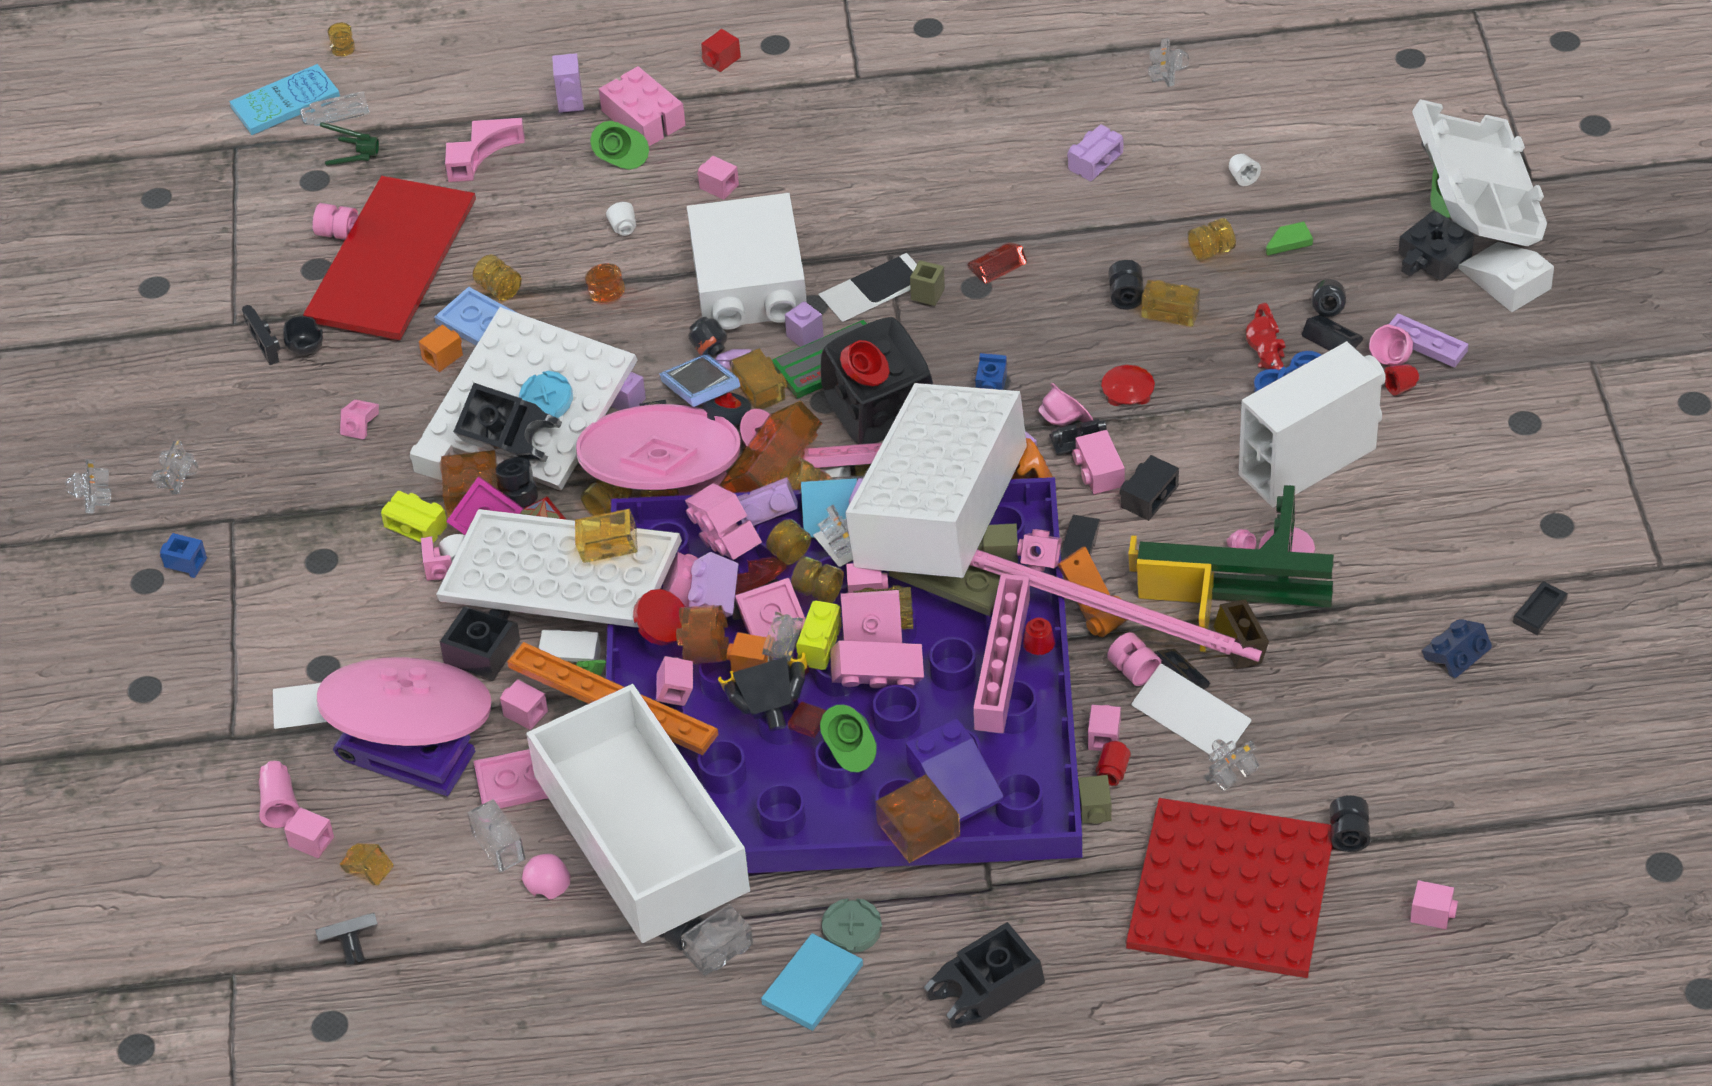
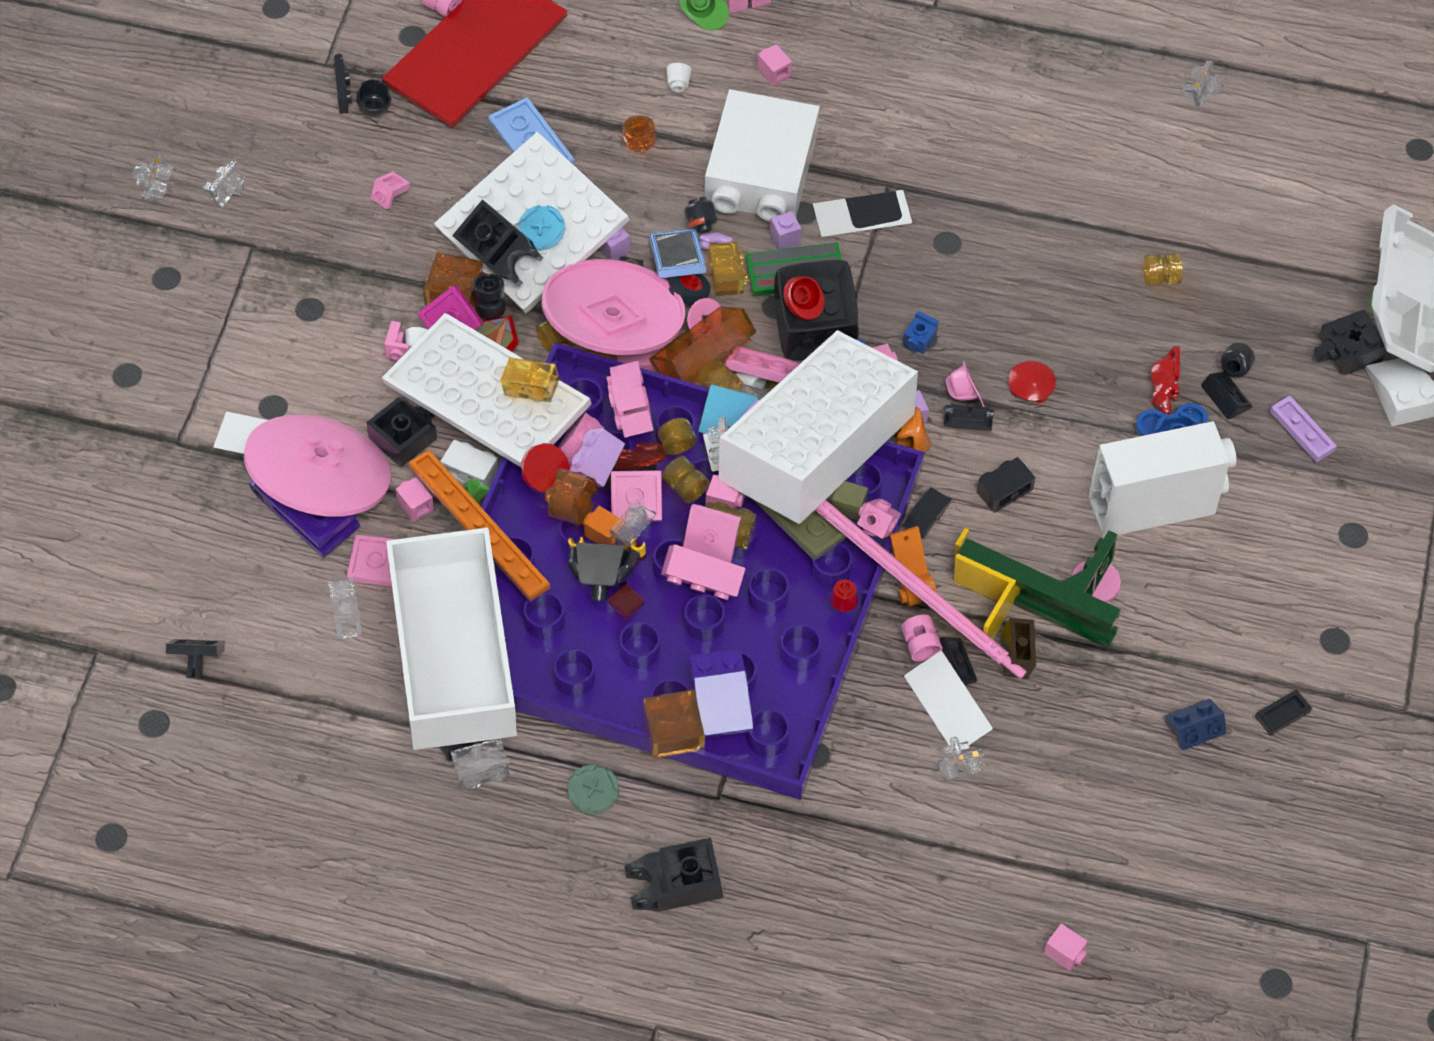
camera: 15 degrees right, 10 degrees up
blue brick [160,533,207,578] -> none
bright pink plant [259,761,300,828] -> none
bright pink brick [284,808,334,858] -> none
clear yellow bracket [339,843,394,885] -> none
neon yellow brick [381,491,448,543] -> none
white brick [410,435,455,481] -> none
orange brick [419,324,463,372] -> none
clear yellow wheel [472,254,522,301] -> none
bright pink hair [522,854,571,899] -> none
bright pink brick [656,656,693,706] -> none
lavender brick [737,478,798,526] -> none
medium azure tile [761,933,863,1031] -> none
neon yellow brick [796,600,842,670] -> none
bright green piece [820,705,876,772] -> none
olive brick [910,260,945,306] -> none
clear red slope [967,242,1027,283] -> none
bright pink brick [974,574,1030,733] -> none
lavender brick [1067,124,1123,181] -> none
bright pink brick [1072,430,1125,494] -> none
olive brick [1078,775,1112,824] -> none
bright pink brick [1088,705,1121,751] -> none
red brick [1096,741,1131,786] -> none
black wheel [1108,259,1145,310] -> none
red plate [1126,798,1333,978] -> none
clear yellow brick [1142,280,1200,327] -> none
bright pink plate [1227,529,1256,549] -> none
white hat [1229,154,1261,186] -> none
bright green tile [1266,221,1313,256] -> none
black wheel [1330,795,1370,852] -> none
bright pink hair [1369,324,1413,366] -> none
red hat [1384,364,1419,396] -> none

